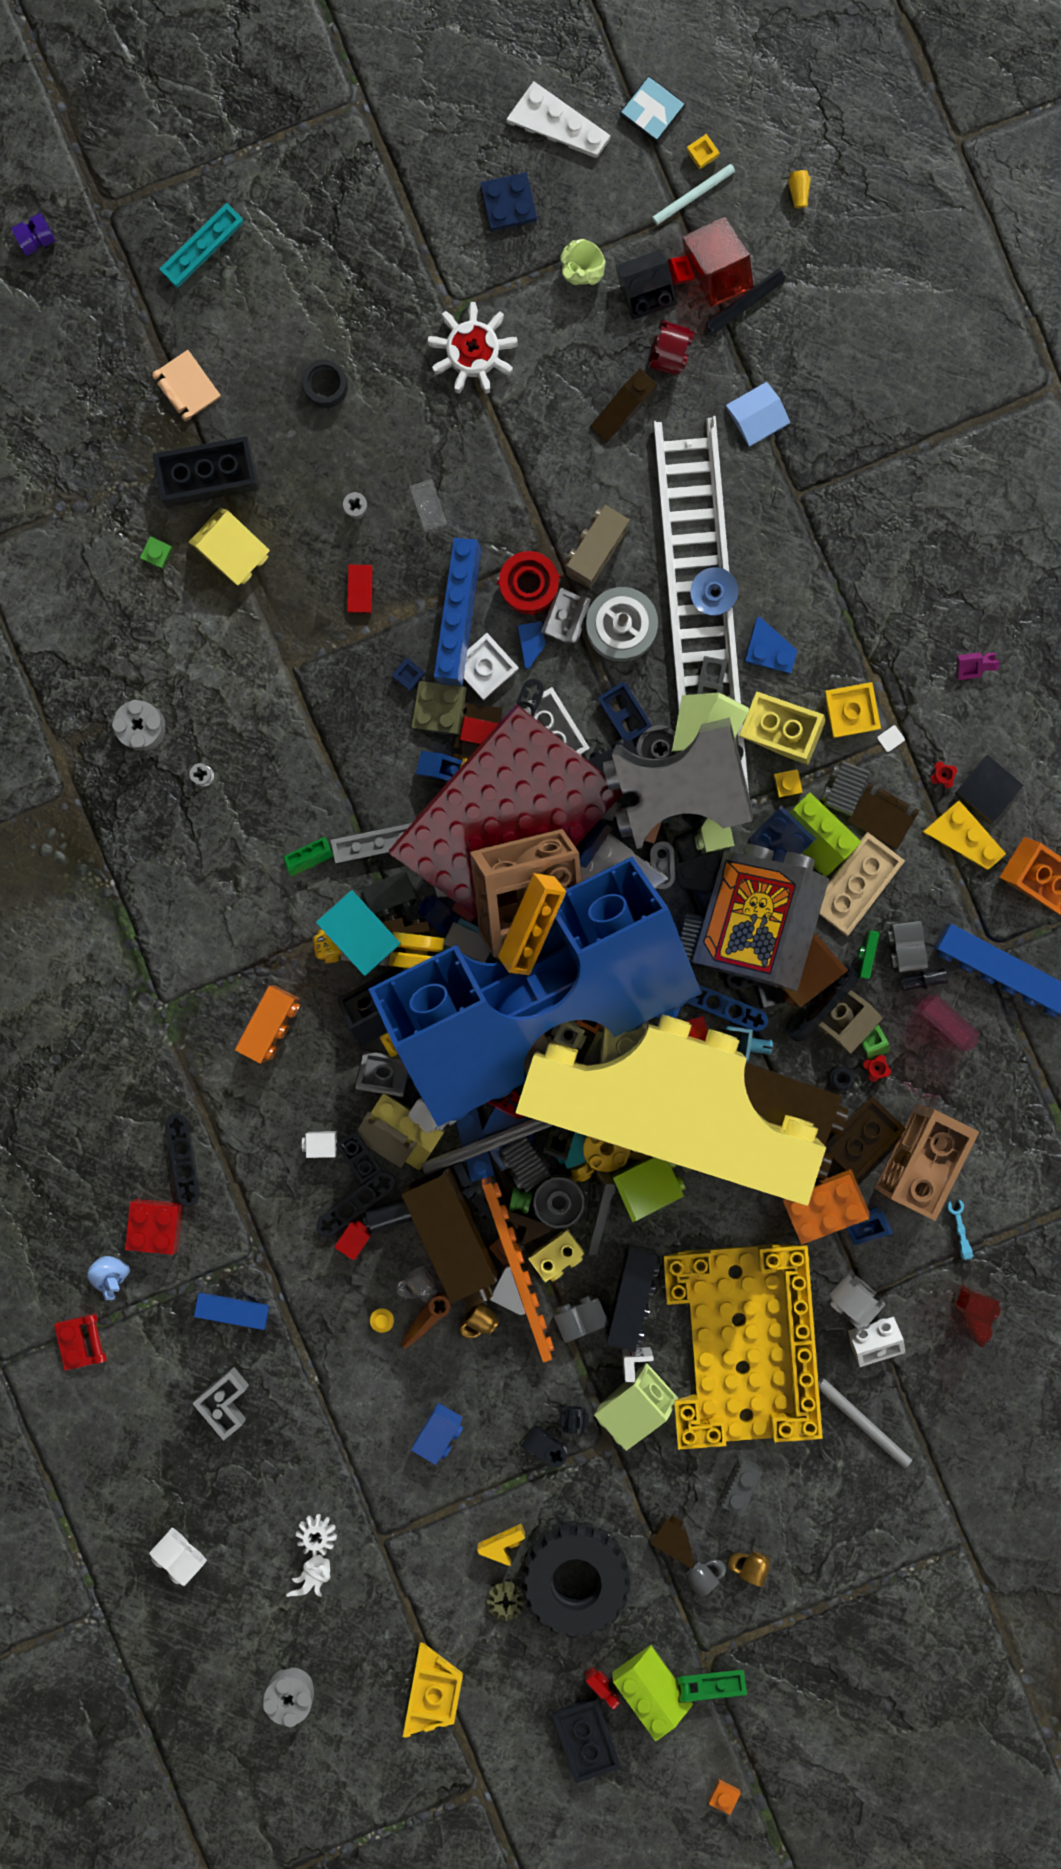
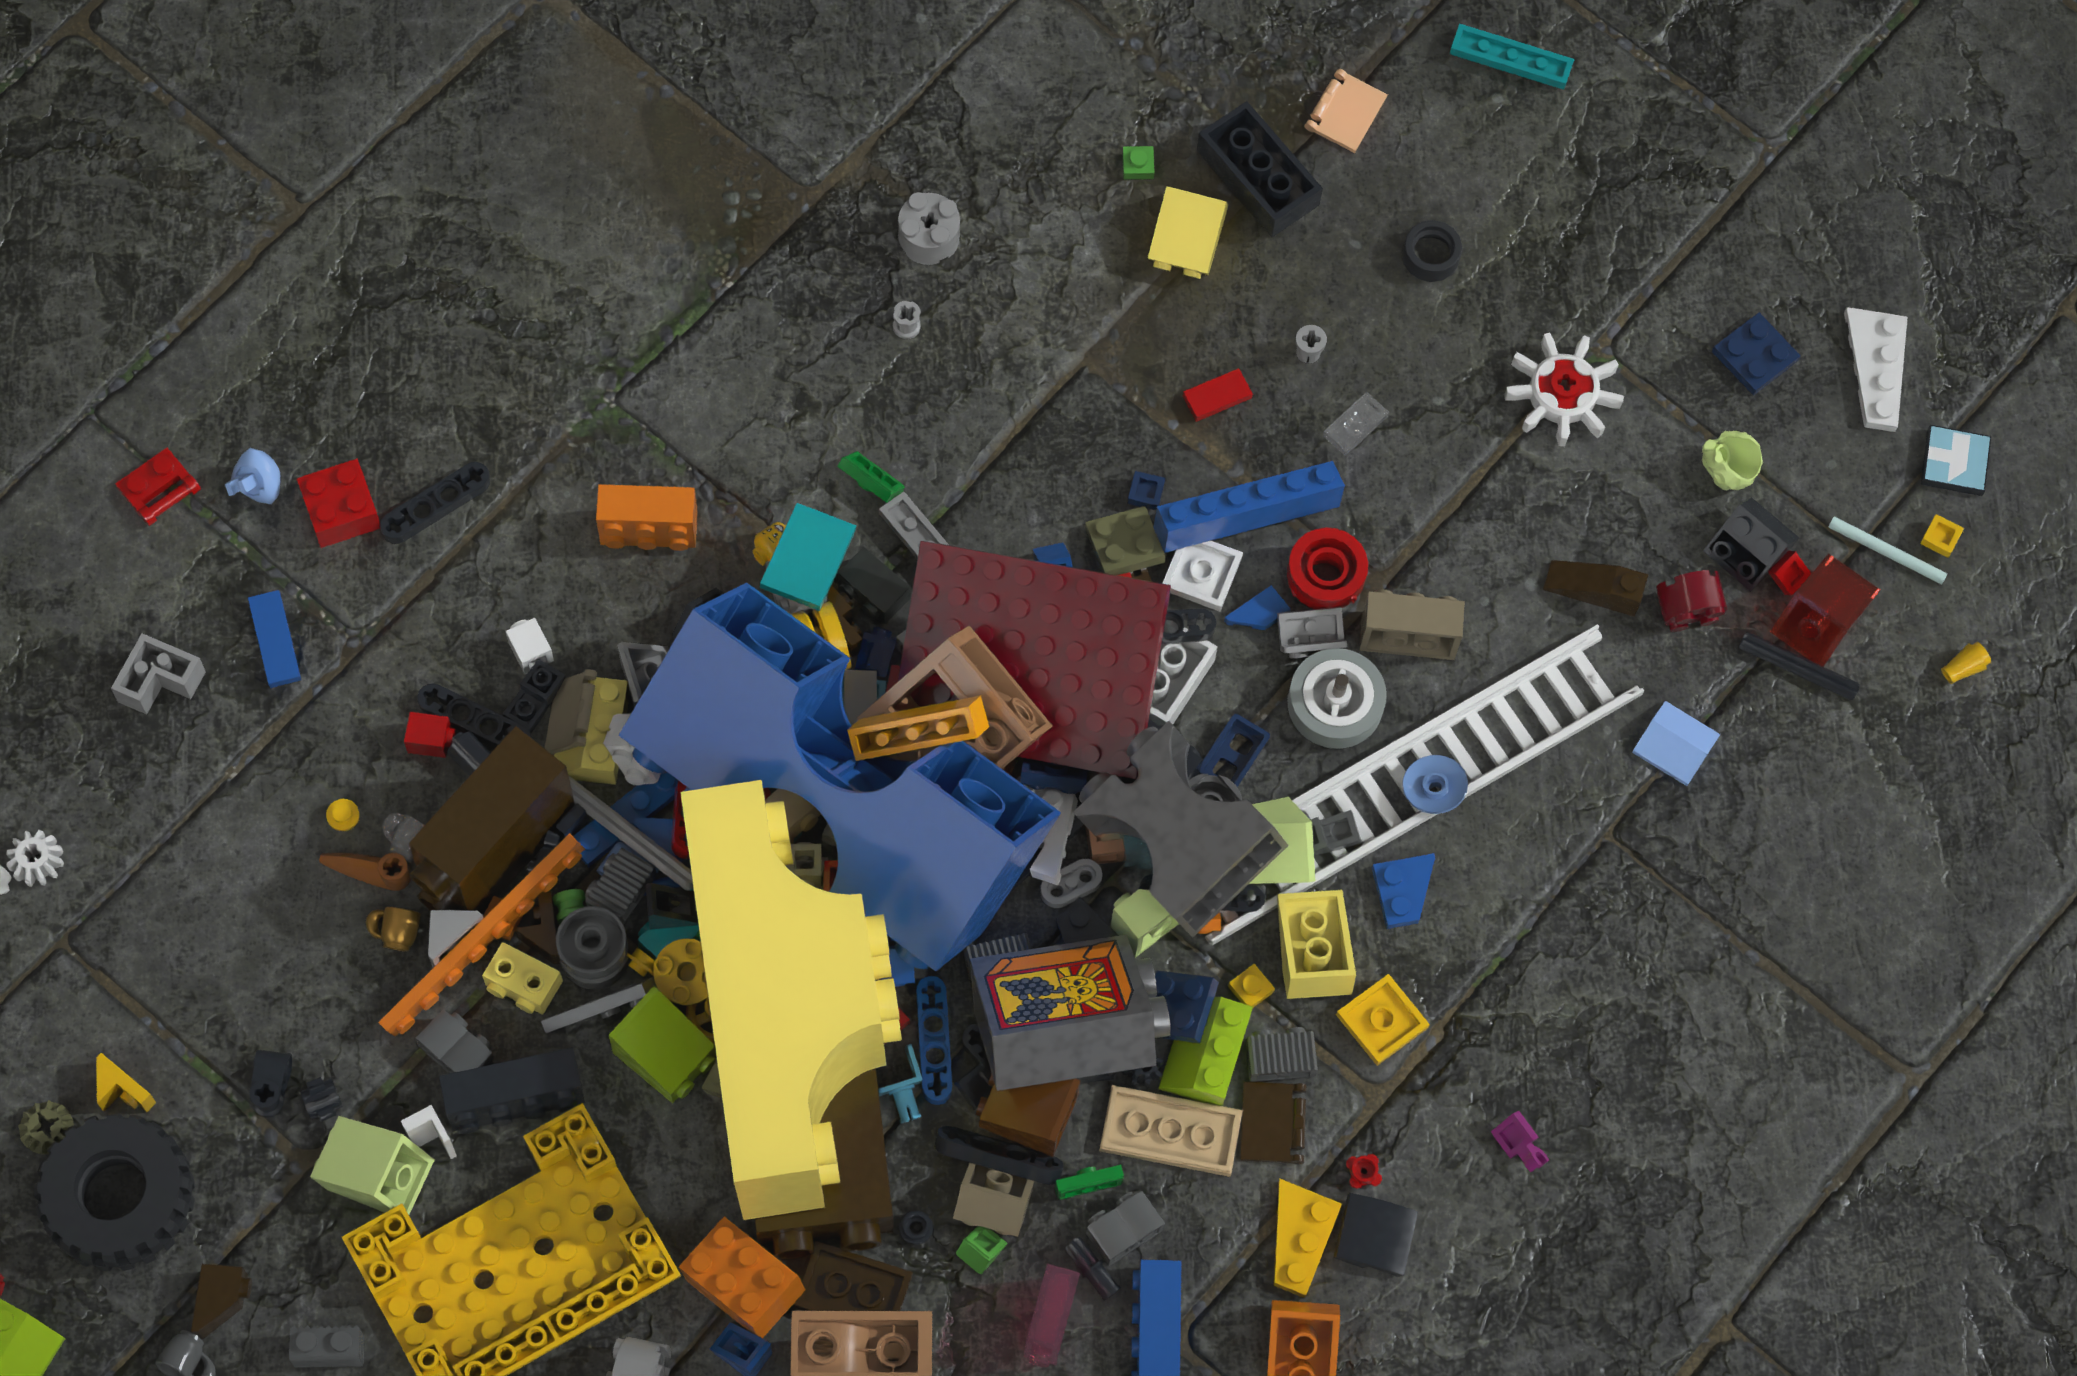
camera: 55 degrees right, 20 degrees down
blue brick [411,1403,463,1465] -> none
red plate [863,1054,891,1082] -> none
white sticker [877,725,905,752] -> none

